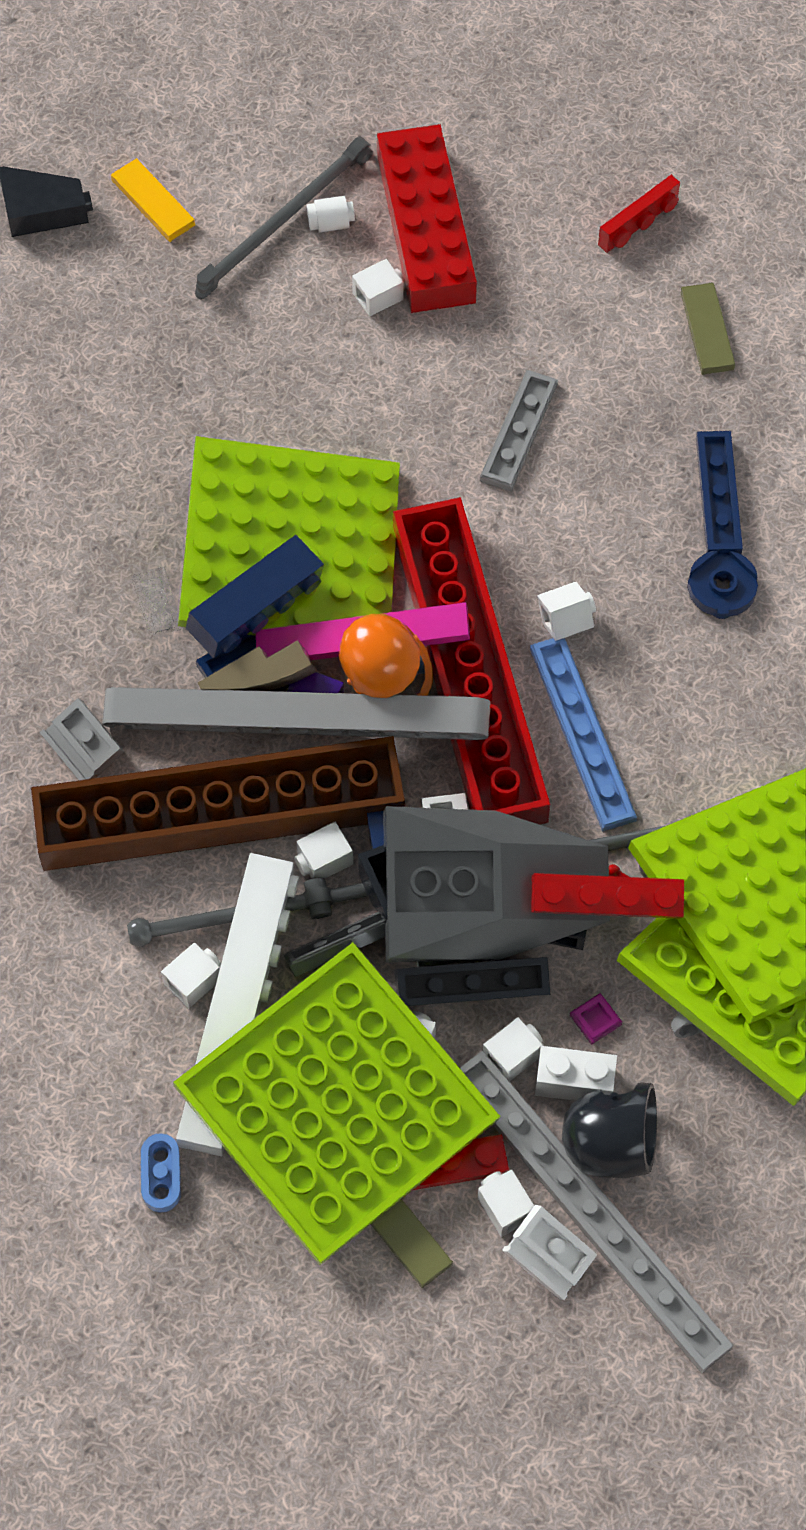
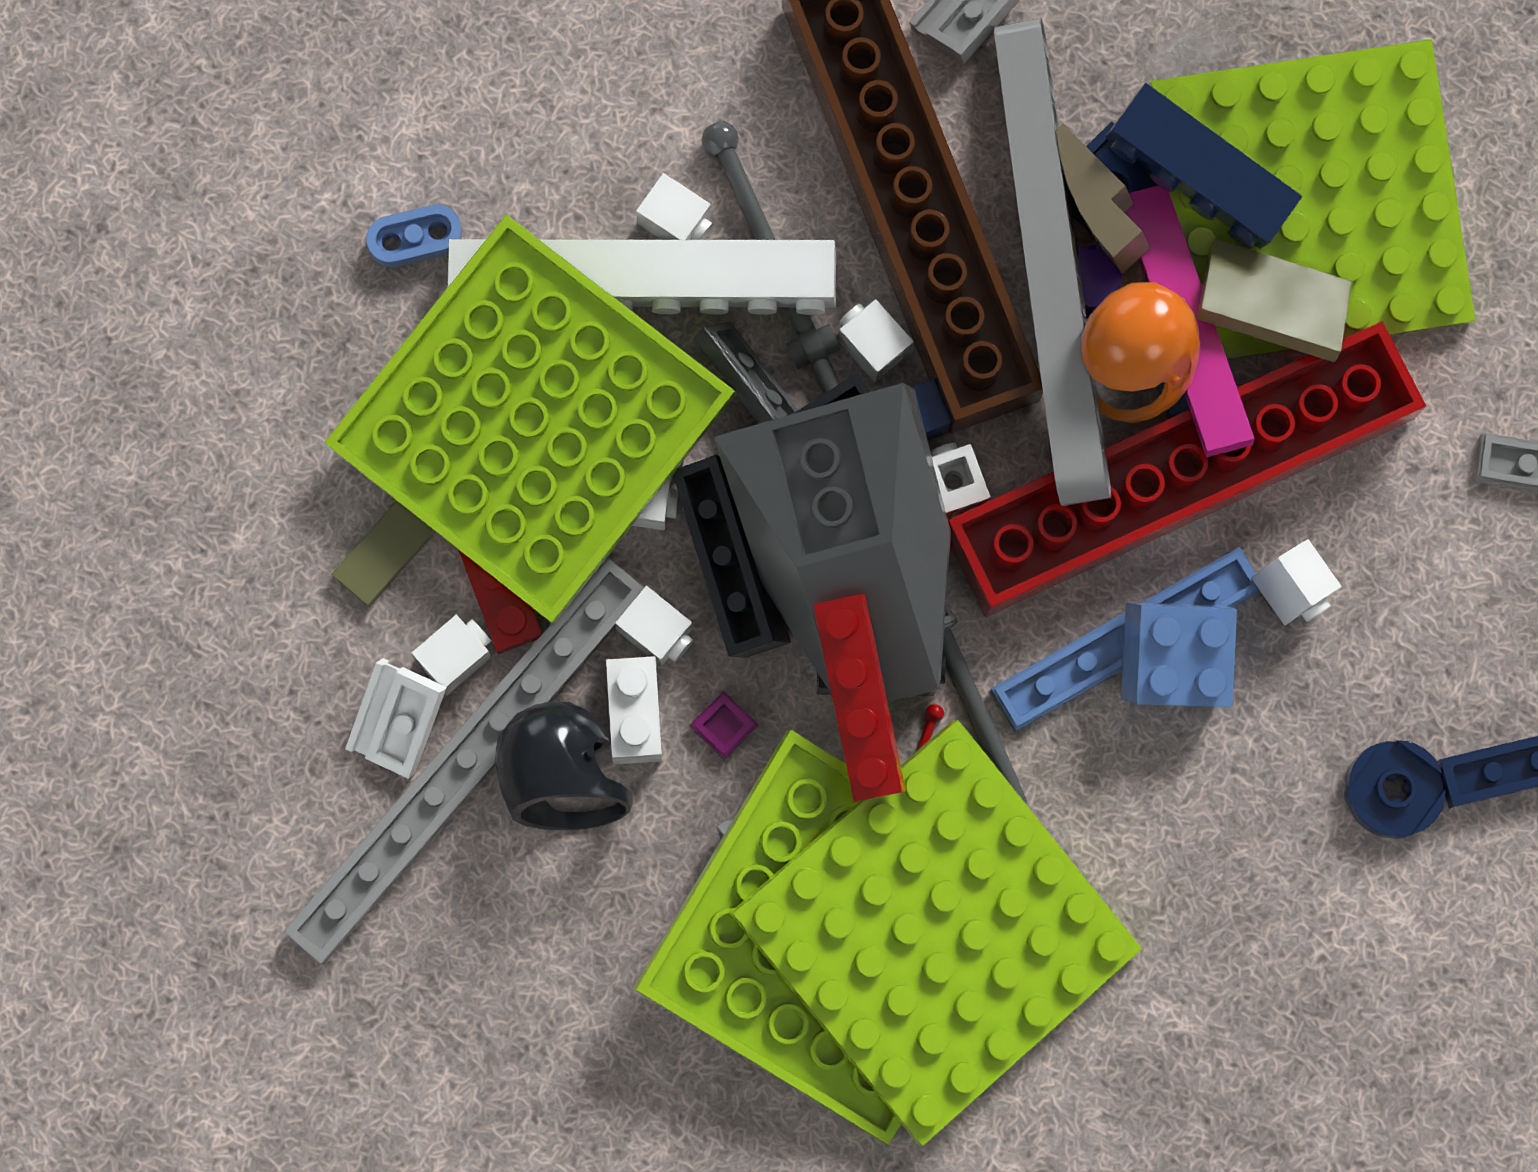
camera: 70 degrees right, 15 degrees up
none -> medium blue brick [1121,603,1237,707]
none -> tile [1196,239,1352,362]

